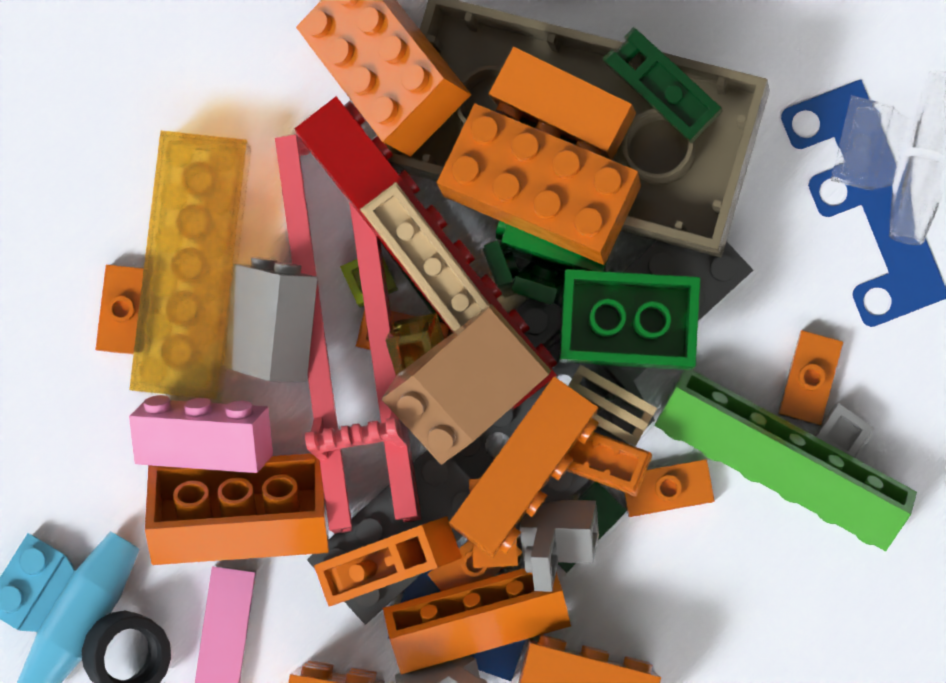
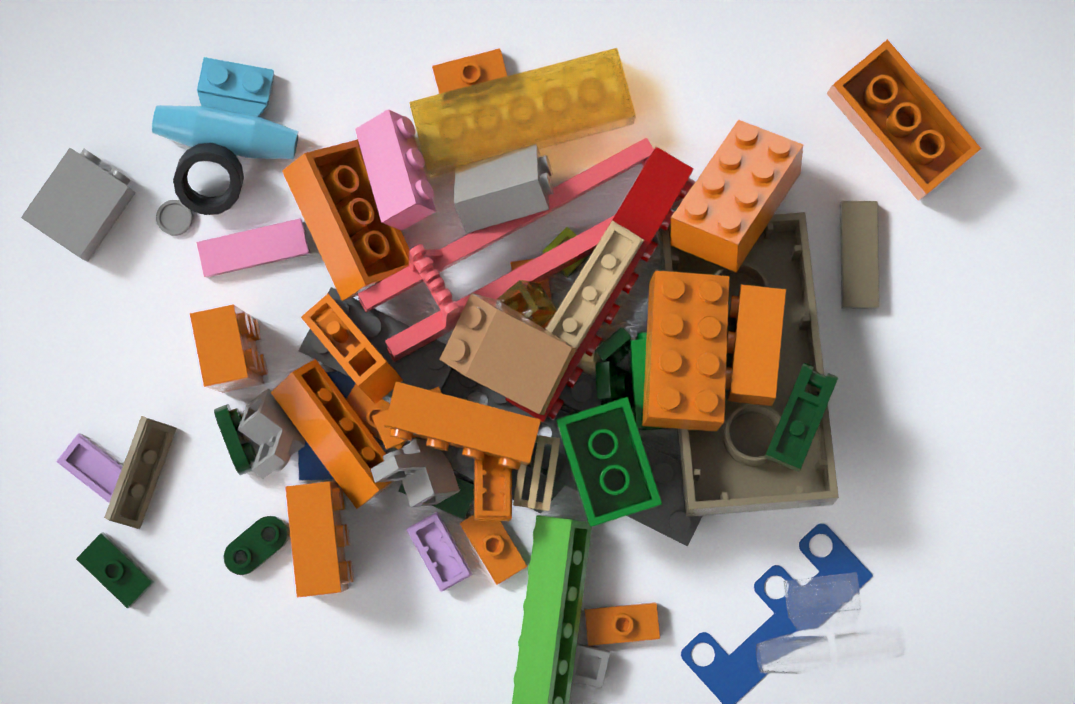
camera: 70 degrees right, 0 degrees up
none -> lavender plate [406,511,473,592]

